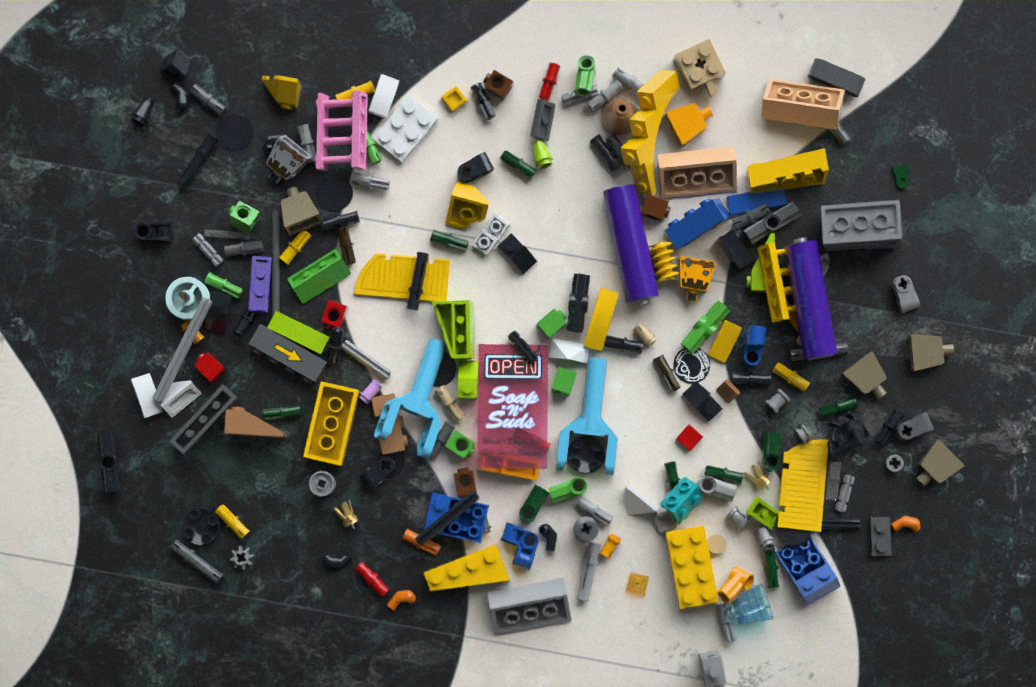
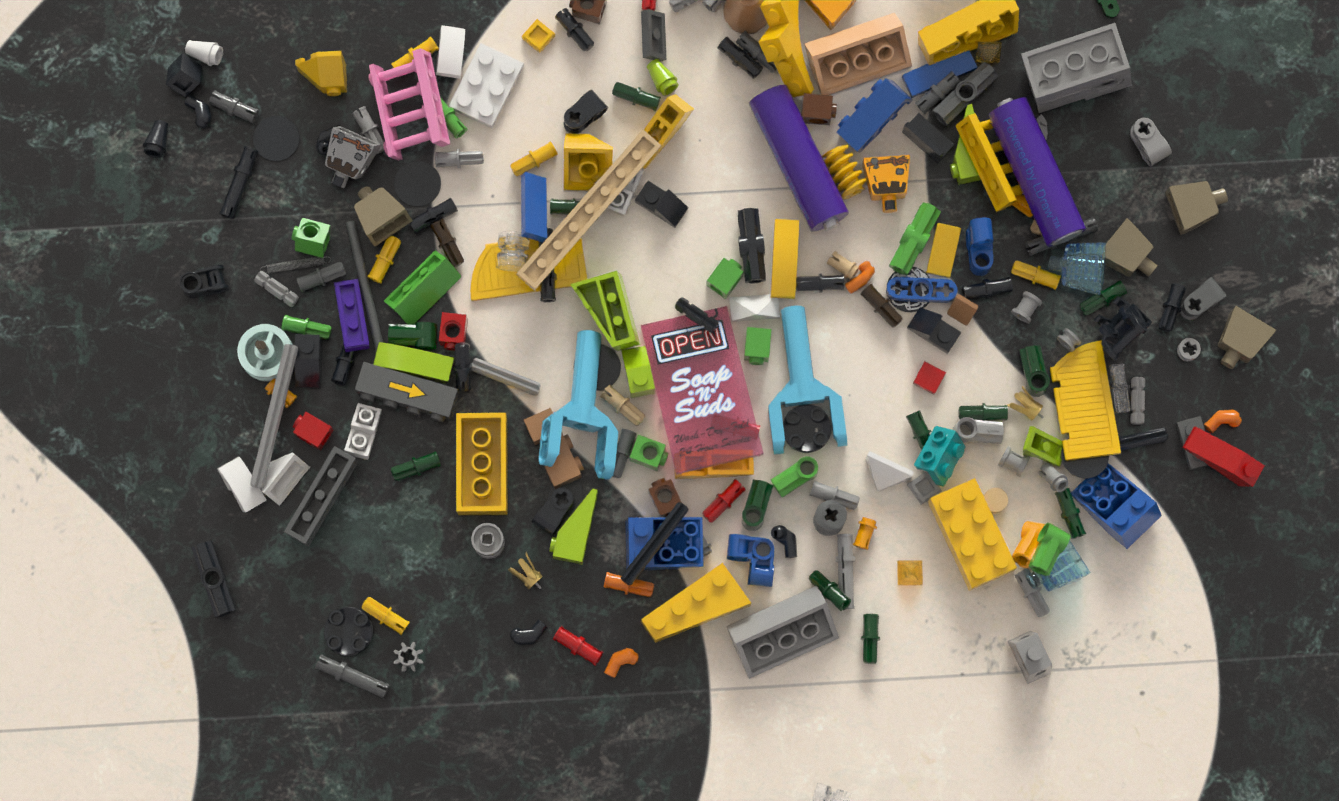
camera: 15 degrees left, 5 degrees down
medium nougat slope [224,407,287,438] -> none
lavender pin [359,379,382,404] -> none
none -> white cone [185,40,223,66]
none -> white slope [344,403,382,460]
none -> dark green piece [388,322,437,350]
none -> clear wheel [496,231,529,272]
none -> yellow axle [510,141,558,176]
none -> tan plate [516,130,661,291]
none -> blue tile [521,172,547,242]
none -> lime slope [549,489,598,565]
none -> yellow slope [643,94,694,169]
none -> red axle [702,479,746,523]
none -> dark green axle [809,570,851,611]
none -> orange arm [845,261,875,294]
none -> dark green axle [861,614,880,664]
none -> blue beam [886,277,958,303]
none -> clear yellow slope [976,42,1002,63]
none -> bright green piece [1029,522,1071,576]
none -> clear light blue torso [1048,242,1106,295]
none -> red slope [1182,427,1265,487]

